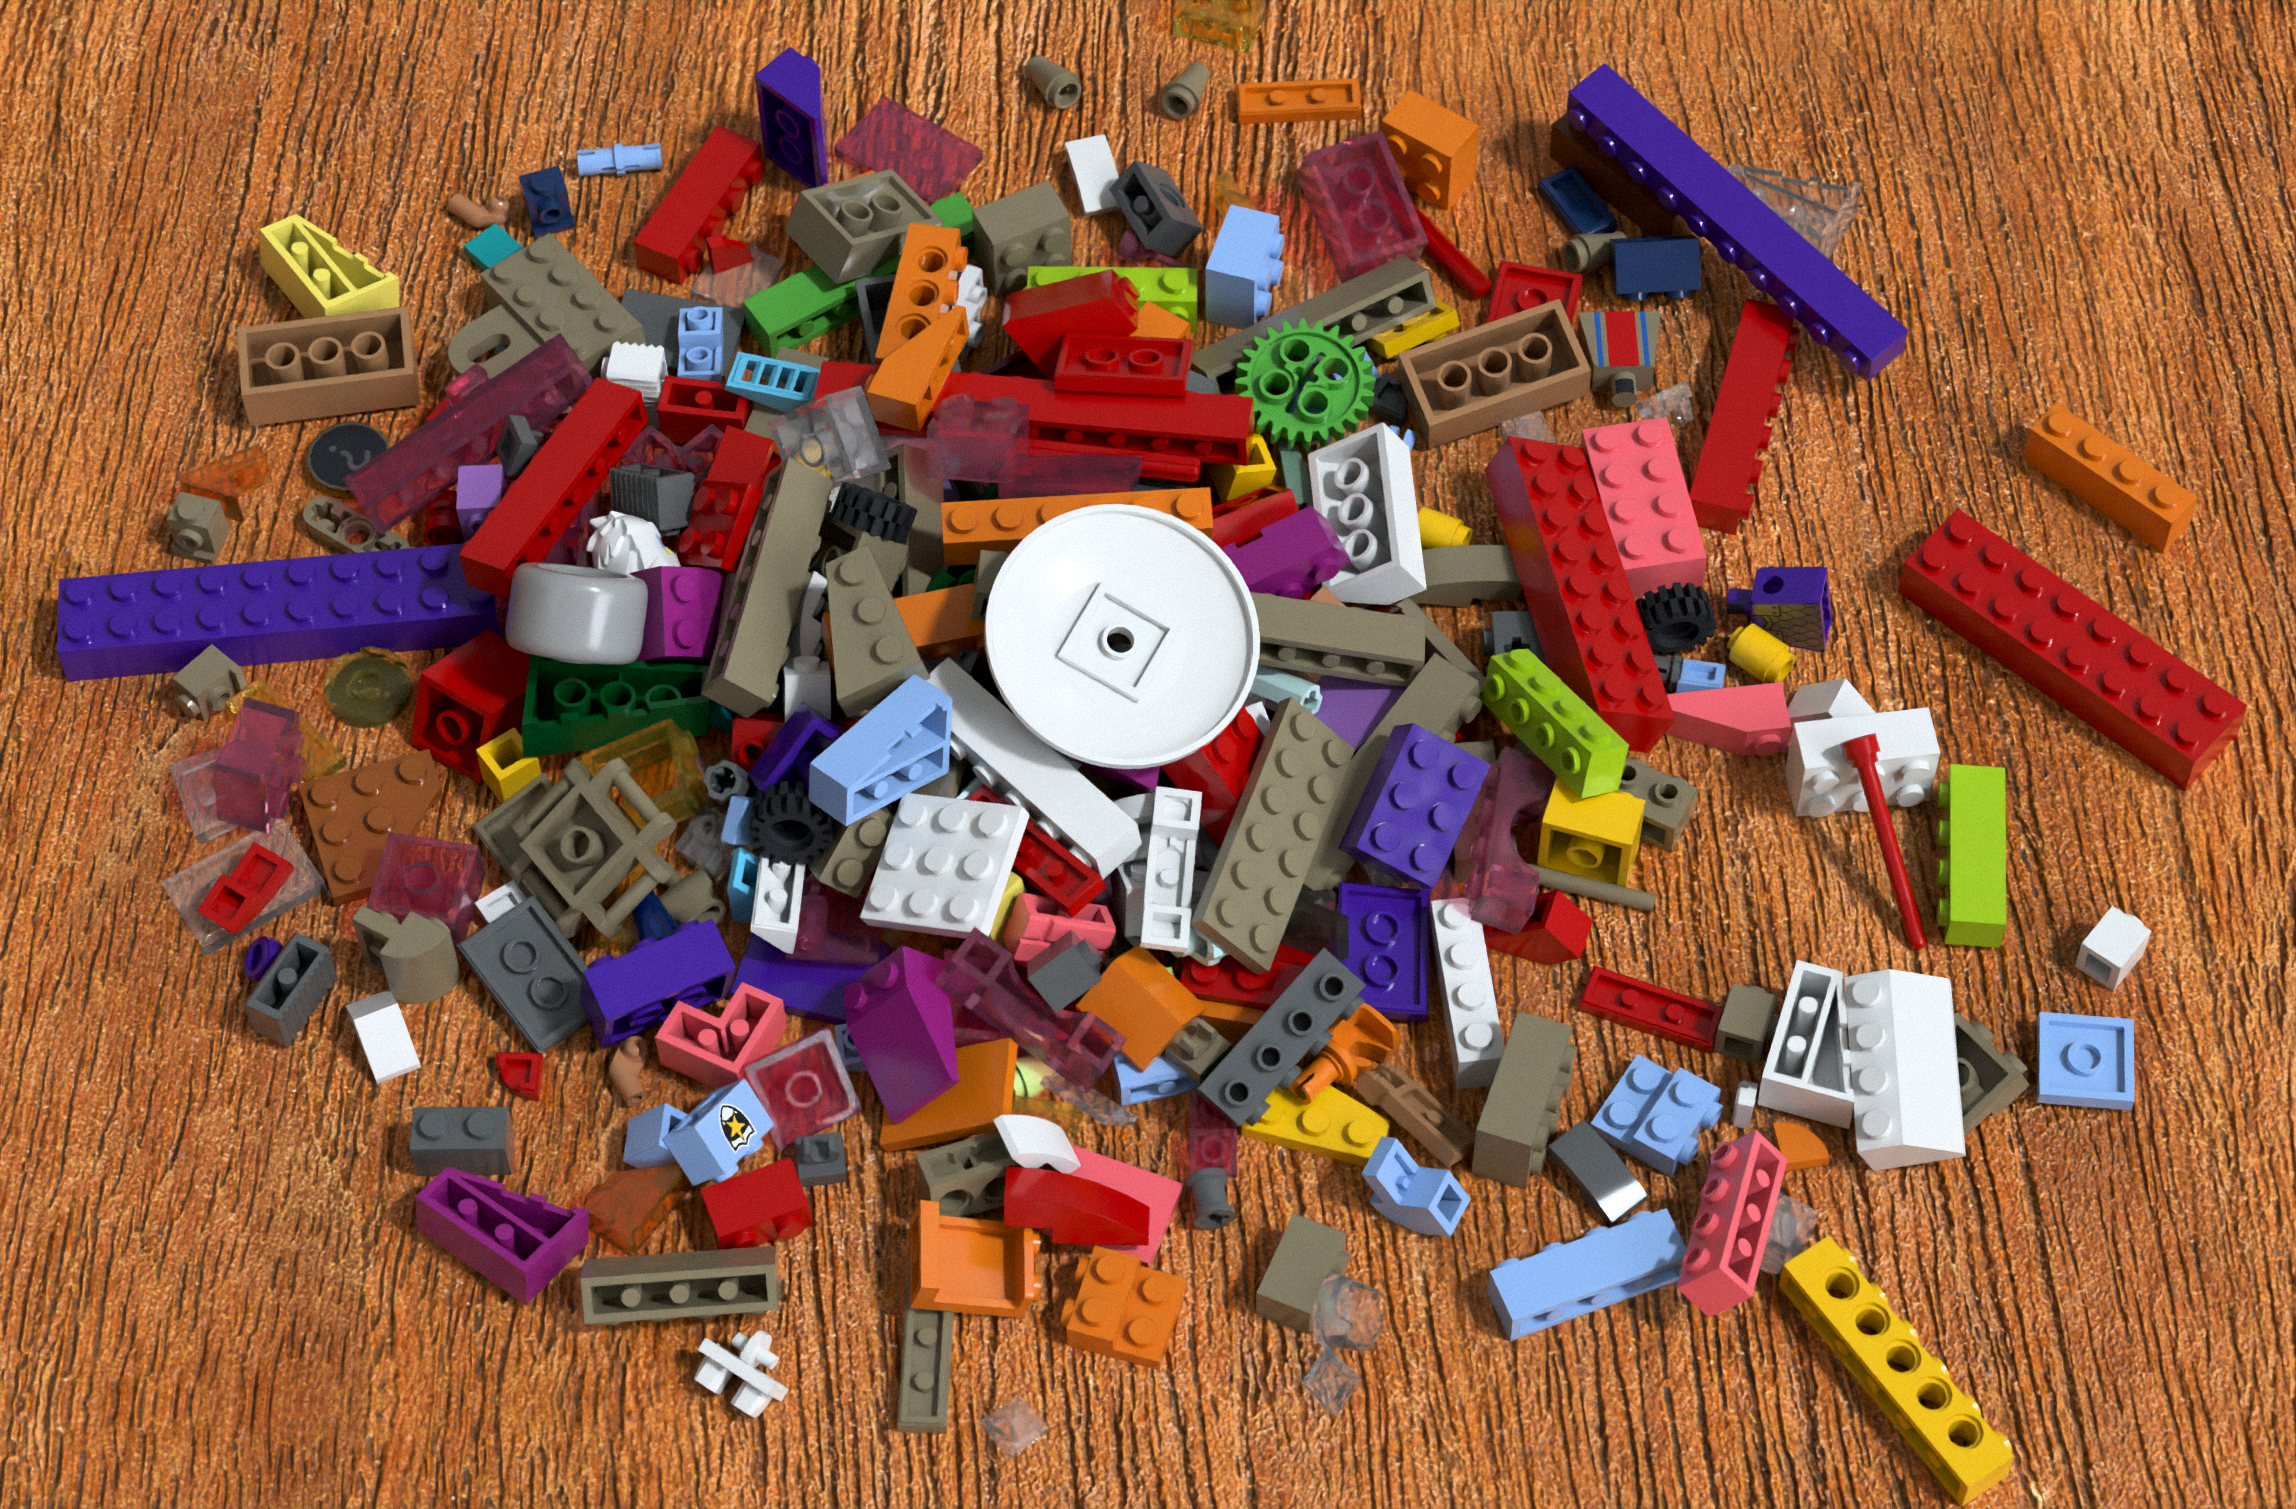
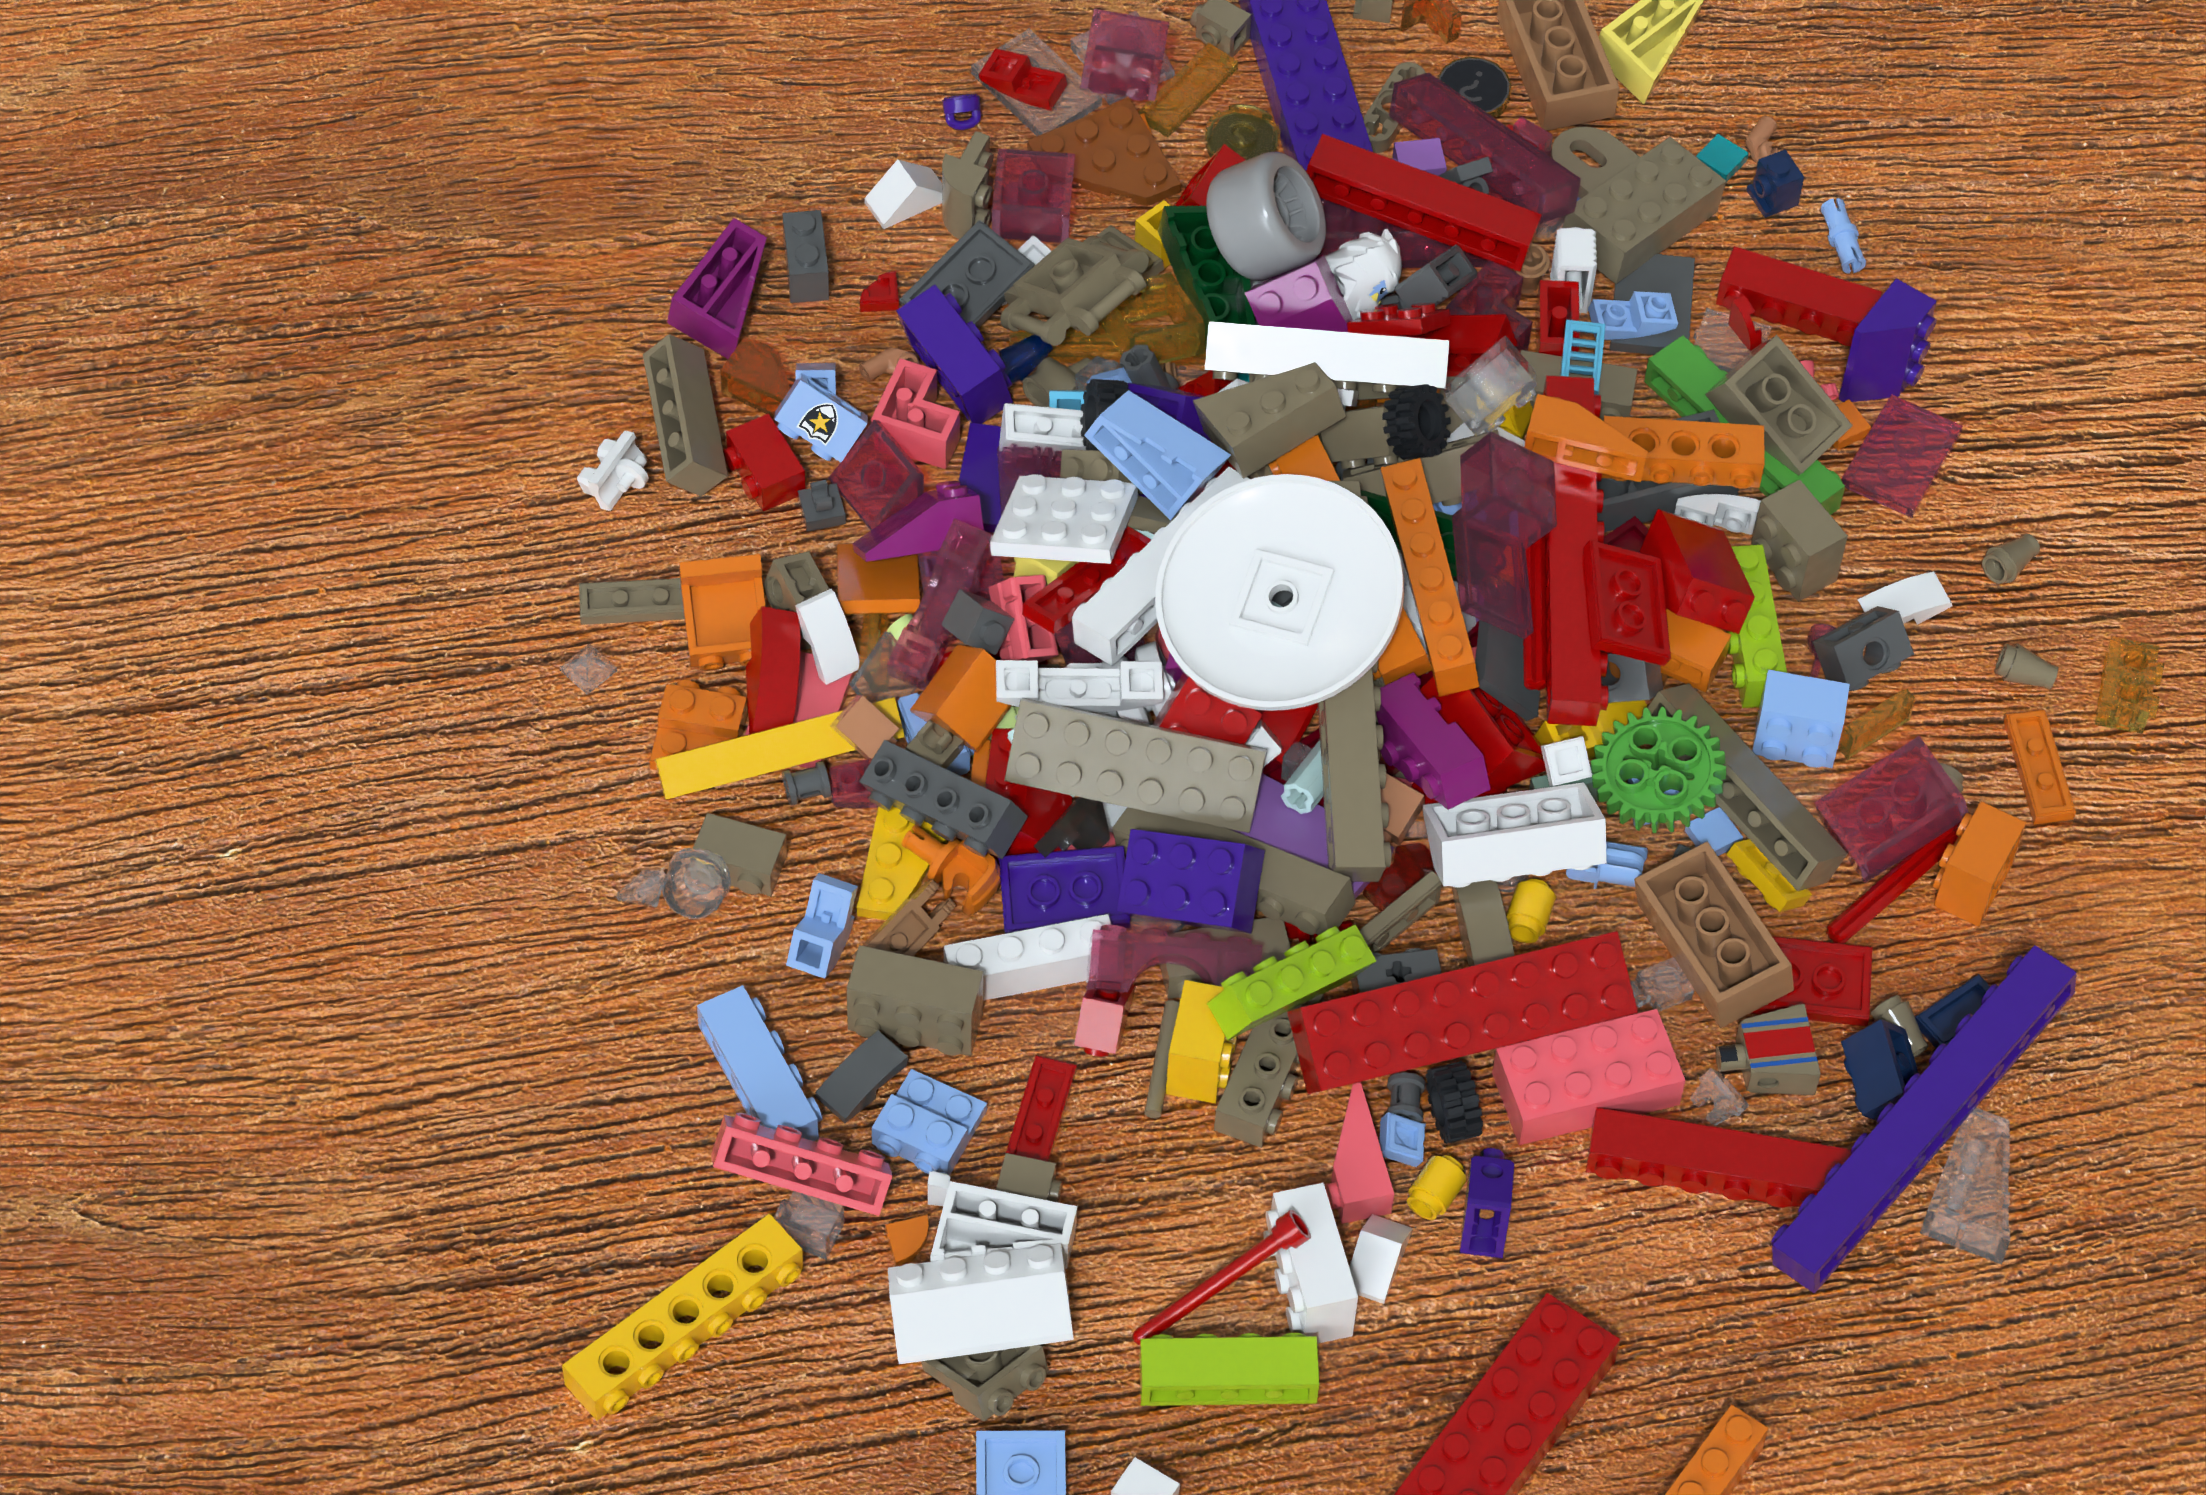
camera: 80 degrees right, 0 degrees up
dark grey brick [243,933,338,1047] -> none
none -> yellow tile [655,697,905,799]
none -> nougat brick [830,695,899,760]
none -> white tile [1541,736,1592,786]

